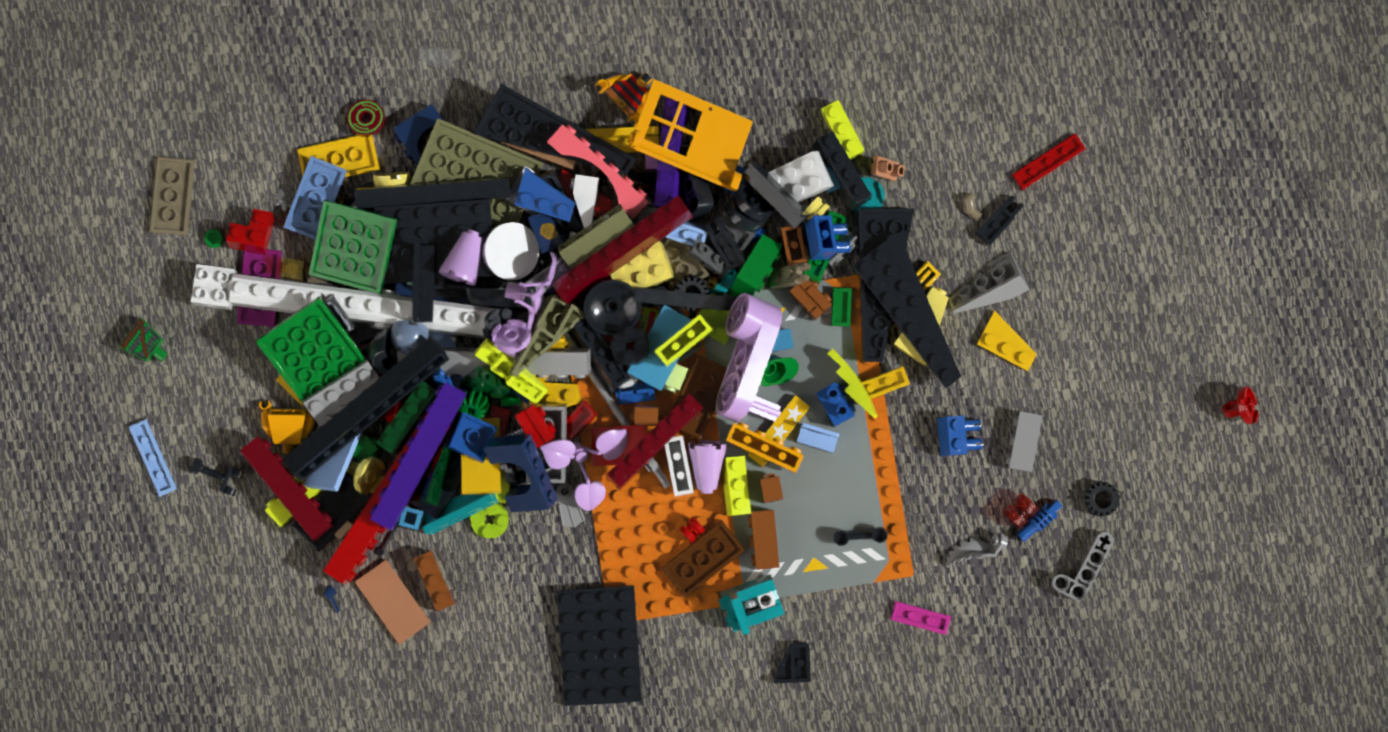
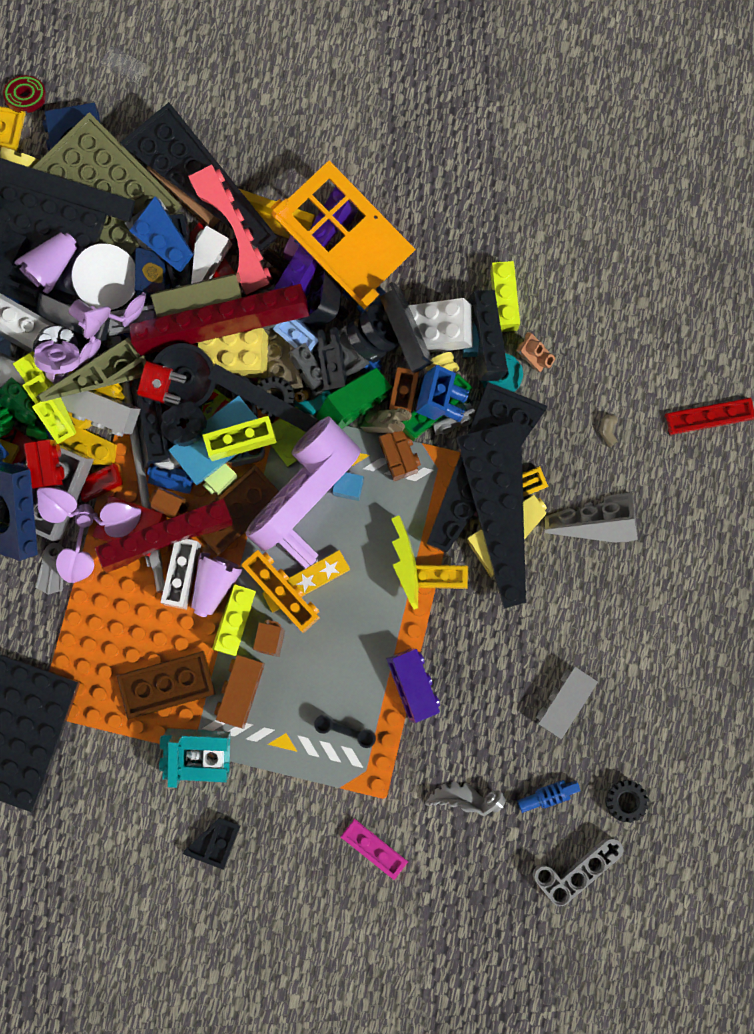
camera: 25 degrees right, 5 degrees down
torso [594,72,652,127] -> none
red wheel [679,516,705,543] -> none
green piece [760,356,799,387] -> none
light blue panel [797,423,839,453] -> none
blue brick [816,382,856,427] -> none
green tile [831,288,852,327] -> none
blue brick [937,416,983,457] -> none
black hinge [975,195,1024,246] -> none
yellow wing [977,311,1037,371] -> none
clear red wheel [1003,492,1039,529] -> none
none -> red piece [137,361,186,404]
none -> dark purple brick [386,649,440,723]

